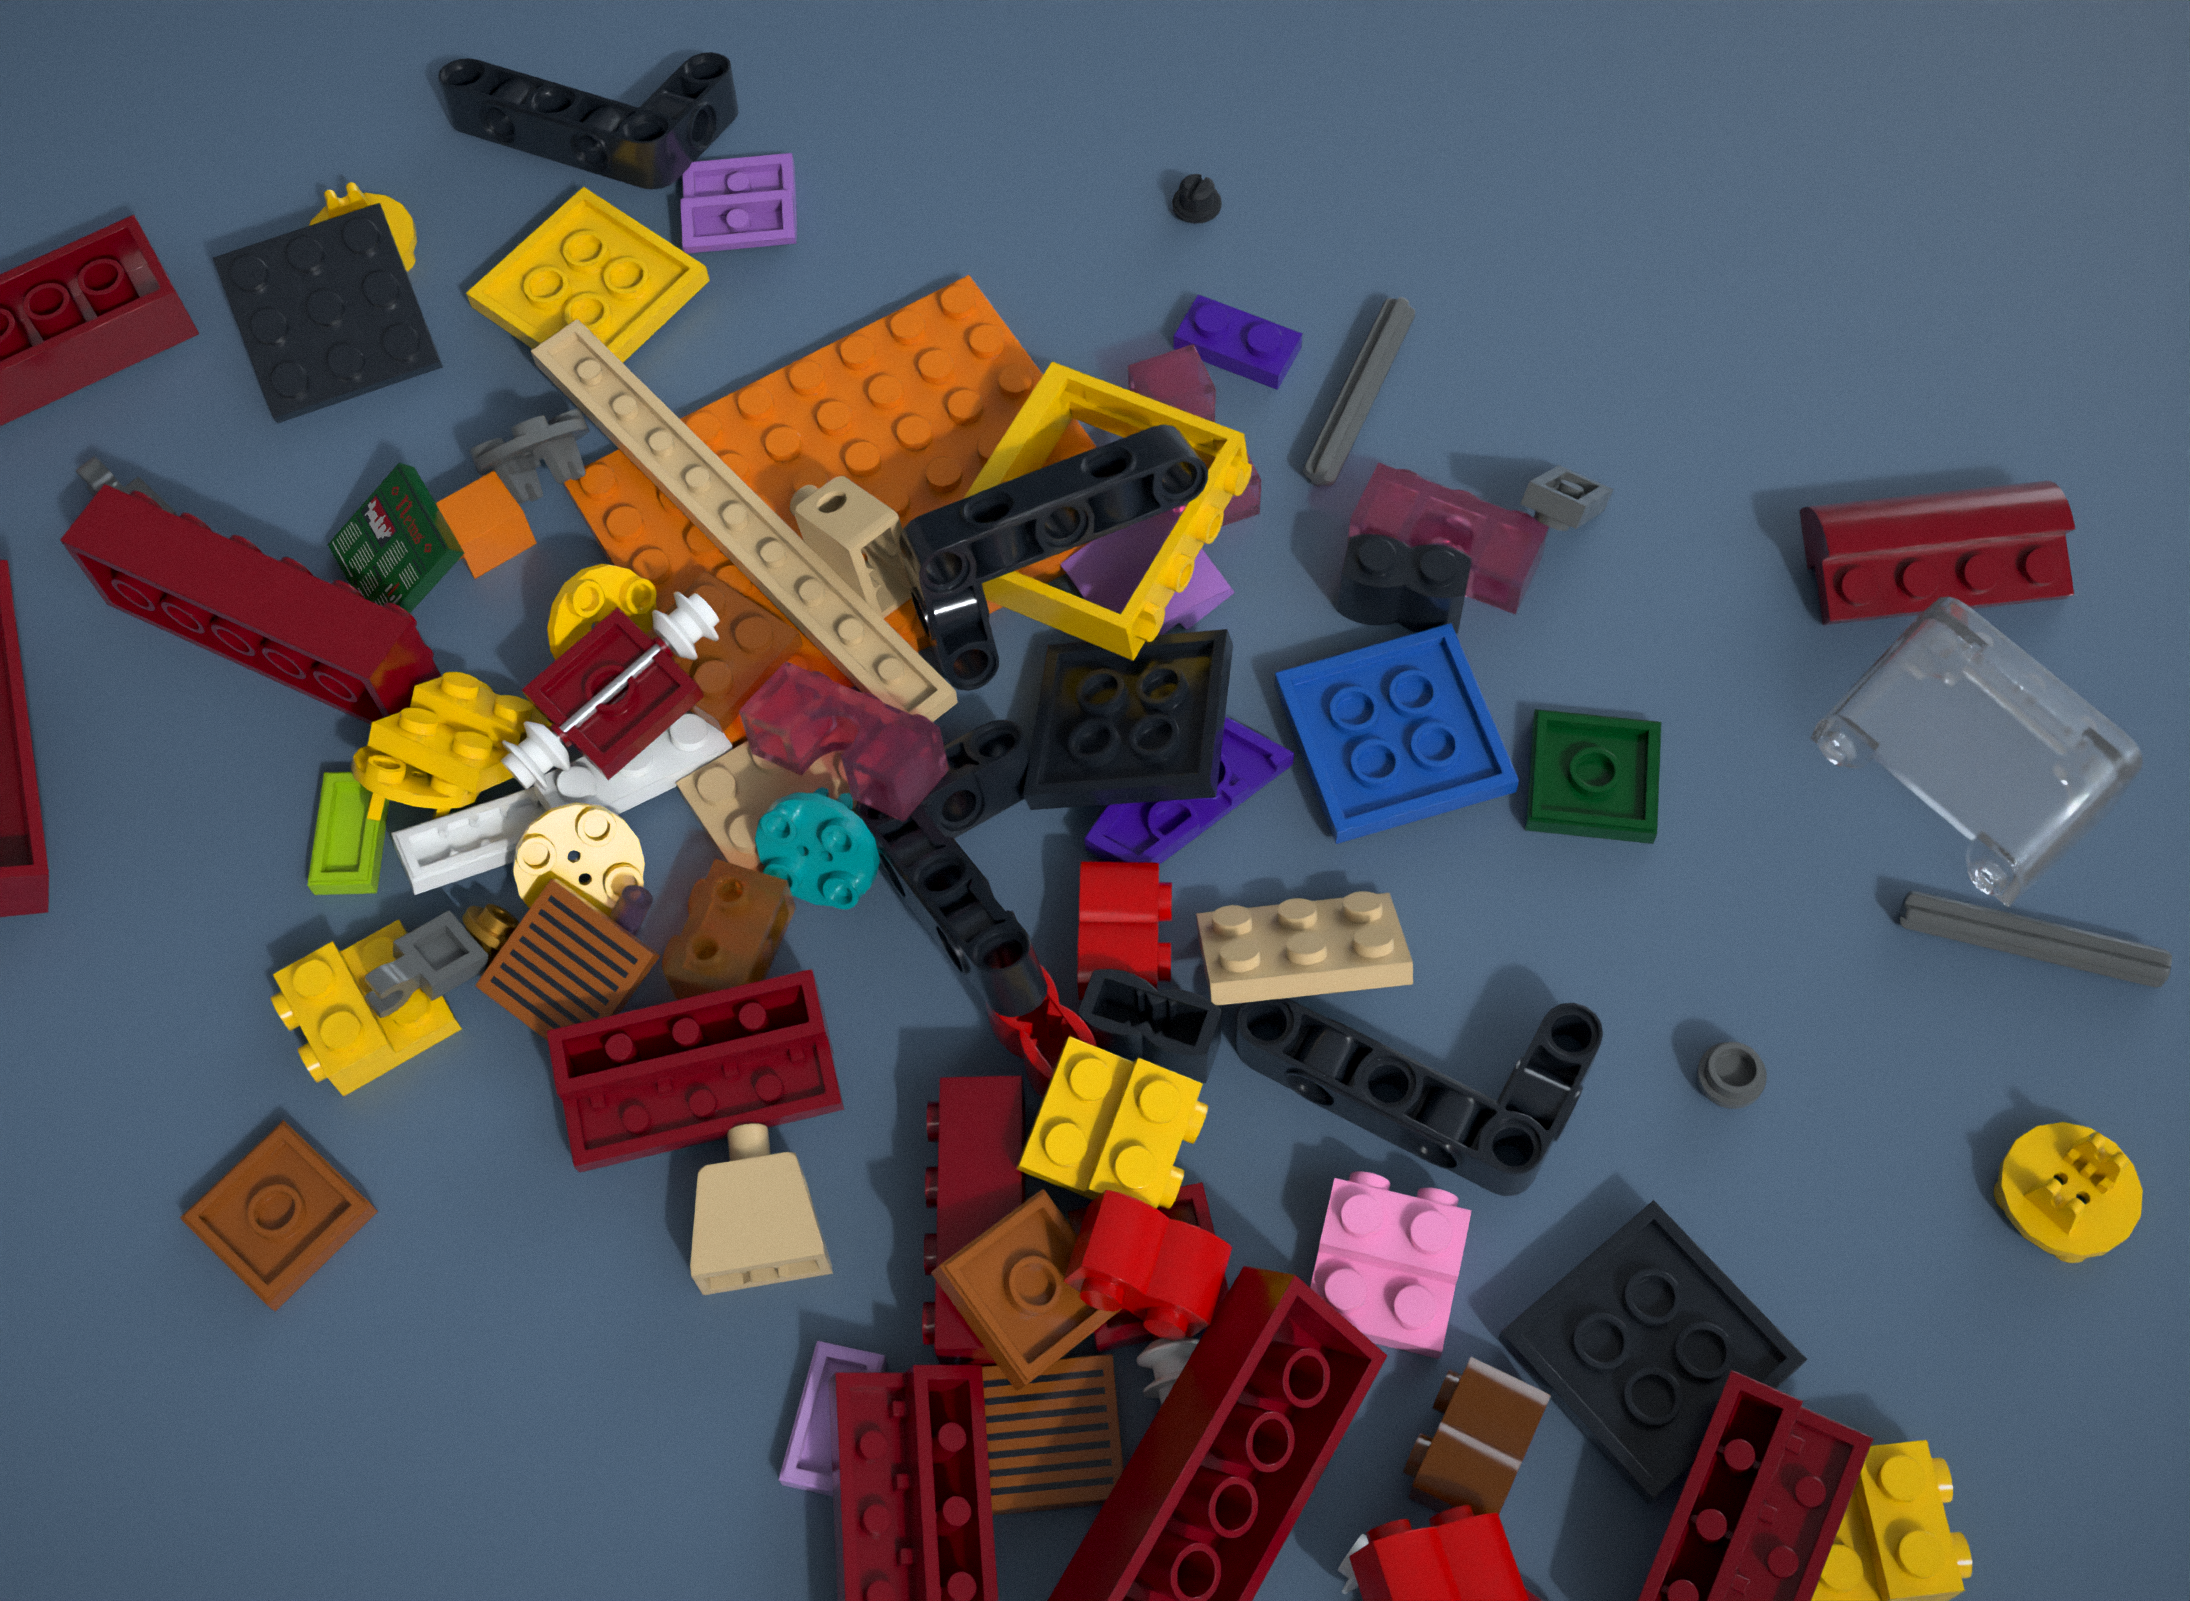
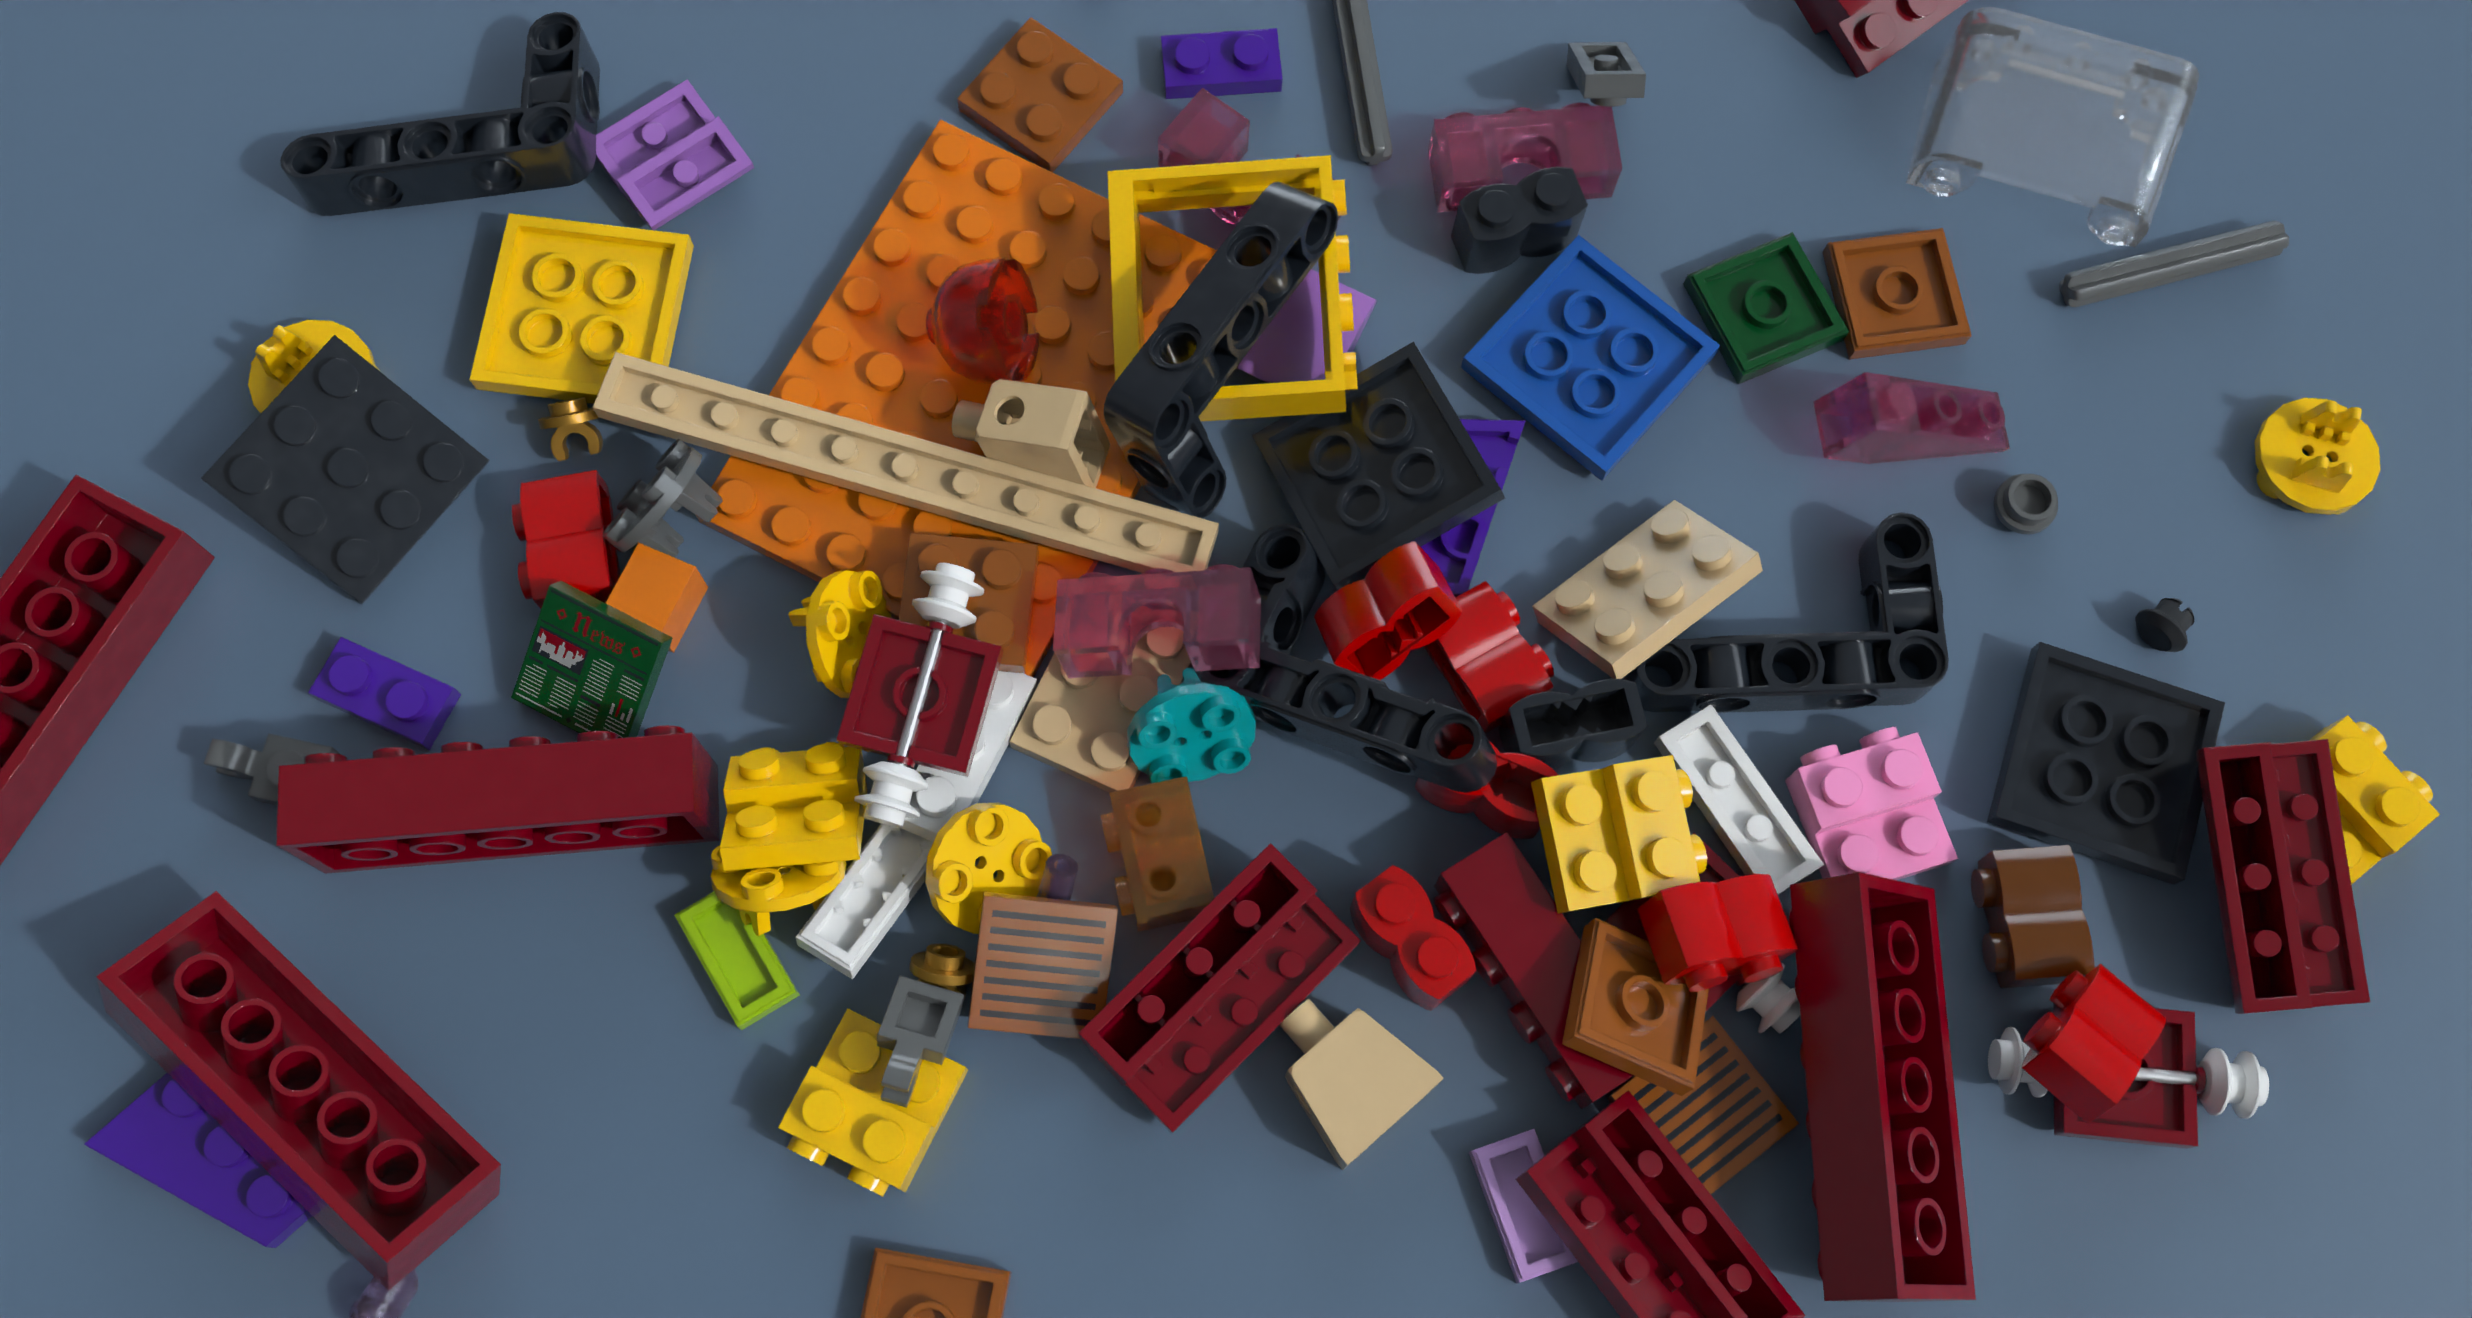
camera: 40 degrees left, 10 degrees up
none -> dark purple plate [308,637,461,751]
none -> red brick [512,470,620,609]
none -> pearl gold plate [538,397,603,461]
none -> clear red cylinder [926,257,1039,384]
none -> dark orange plate [957,17,1123,172]
none -> red brick [1314,542,1462,680]
none -> red brick [1350,865,1476,1011]
none -> white plate [1654,705,1824,895]
none -> clear pink slope [1813,372,2010,464]
none -> dark orange tile [1822,228,1972,360]
none -> black piece [2135,598,2195,652]

